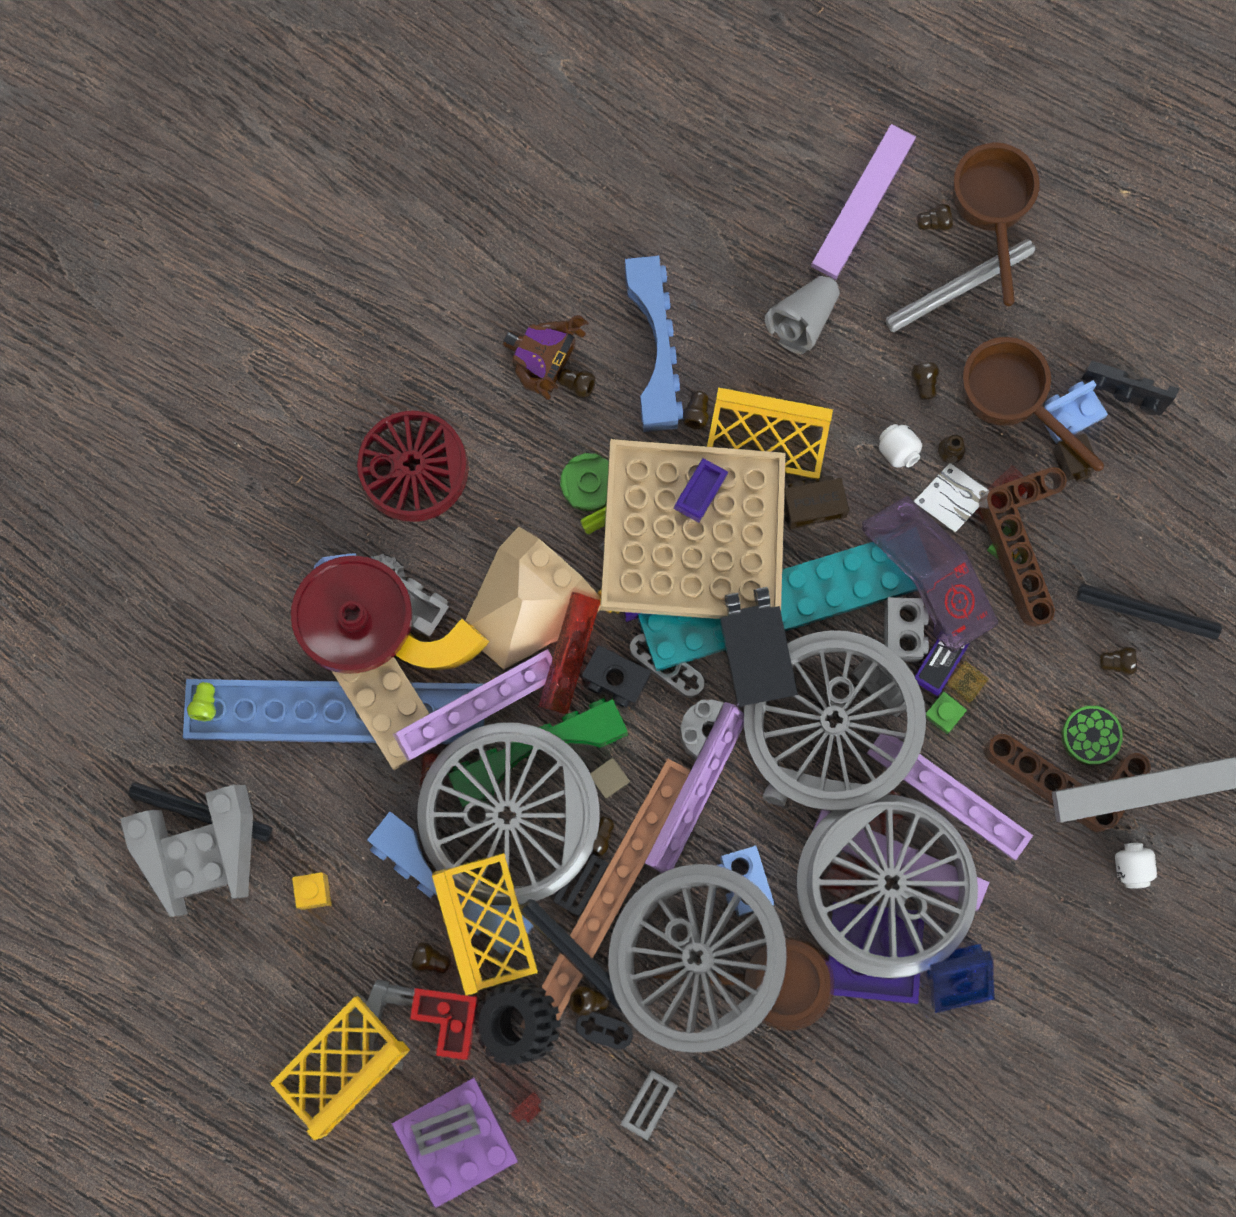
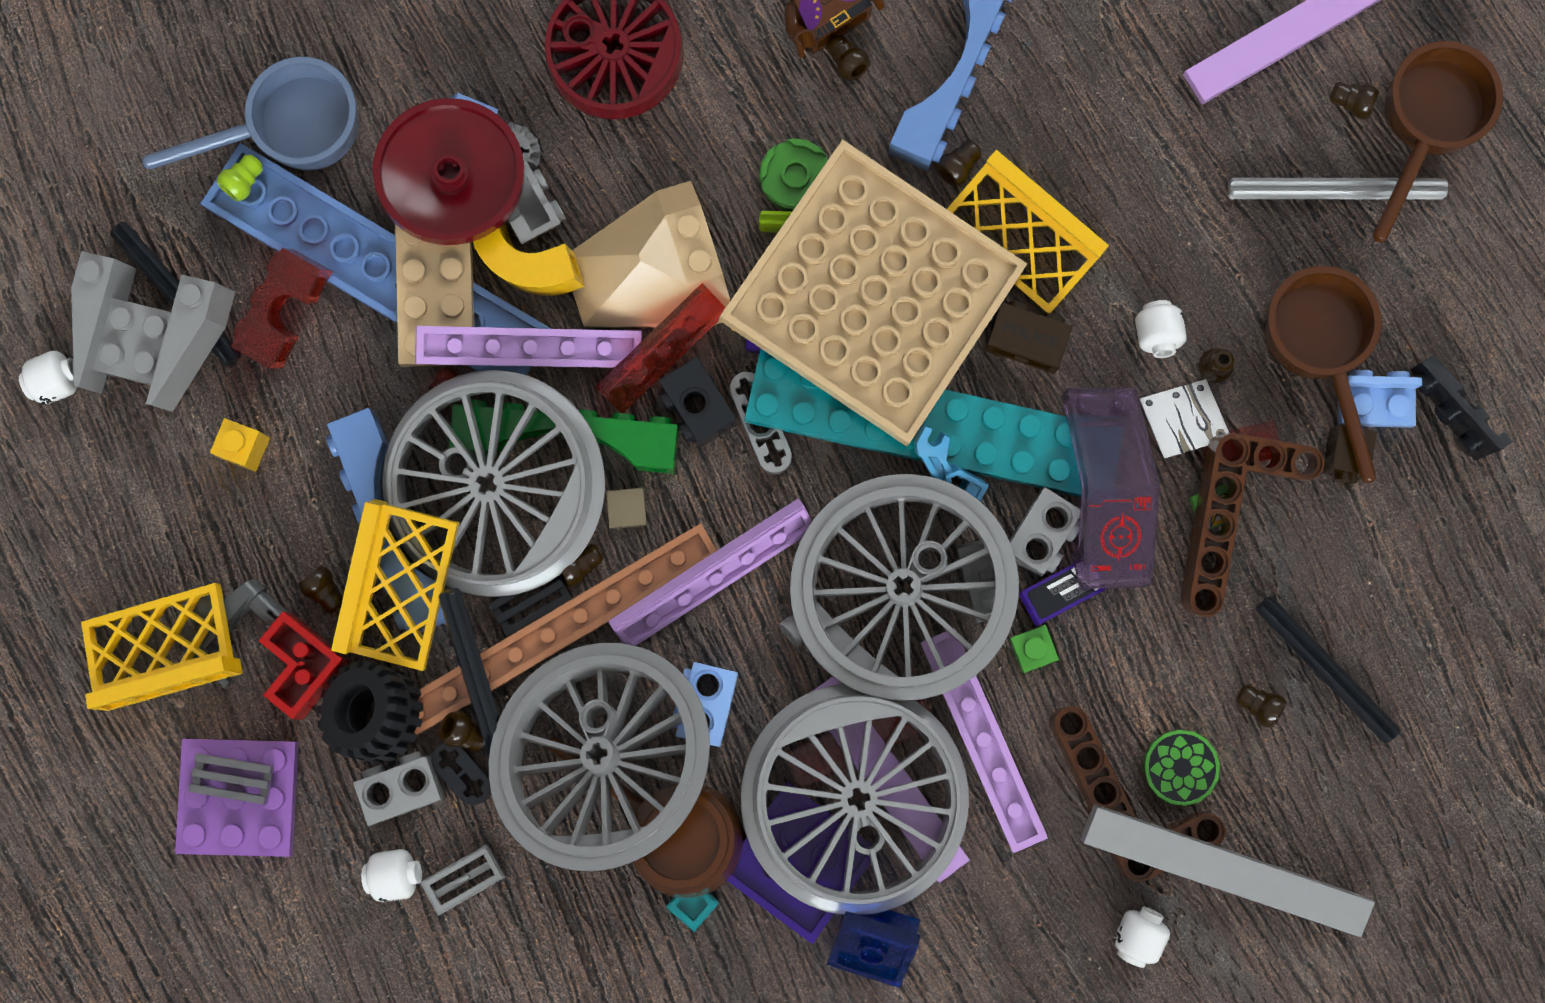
camera: 30 degrees right, 5 degrees up
clear red plate [510,1091,543,1123] -> none
dark purple tile [674,458,728,523] -> none
light grey cylinder [679,700,724,761] -> none
black tile [719,587,798,707] -> none
light grey cone [765,276,840,354] -> none
dark brown piece [911,363,939,400] -> none
clear yellow tile [946,661,989,703] -> none
none -> white head [19,351,77,405]
none -> sand blue piece [142,57,359,171]
none -> clear red arch [231,248,333,369]
none -> light grey brick [353,751,447,826]
none -> white head [361,849,422,902]
none -> teal tile [666,893,719,932]
none -> dark azure piece [913,423,989,501]

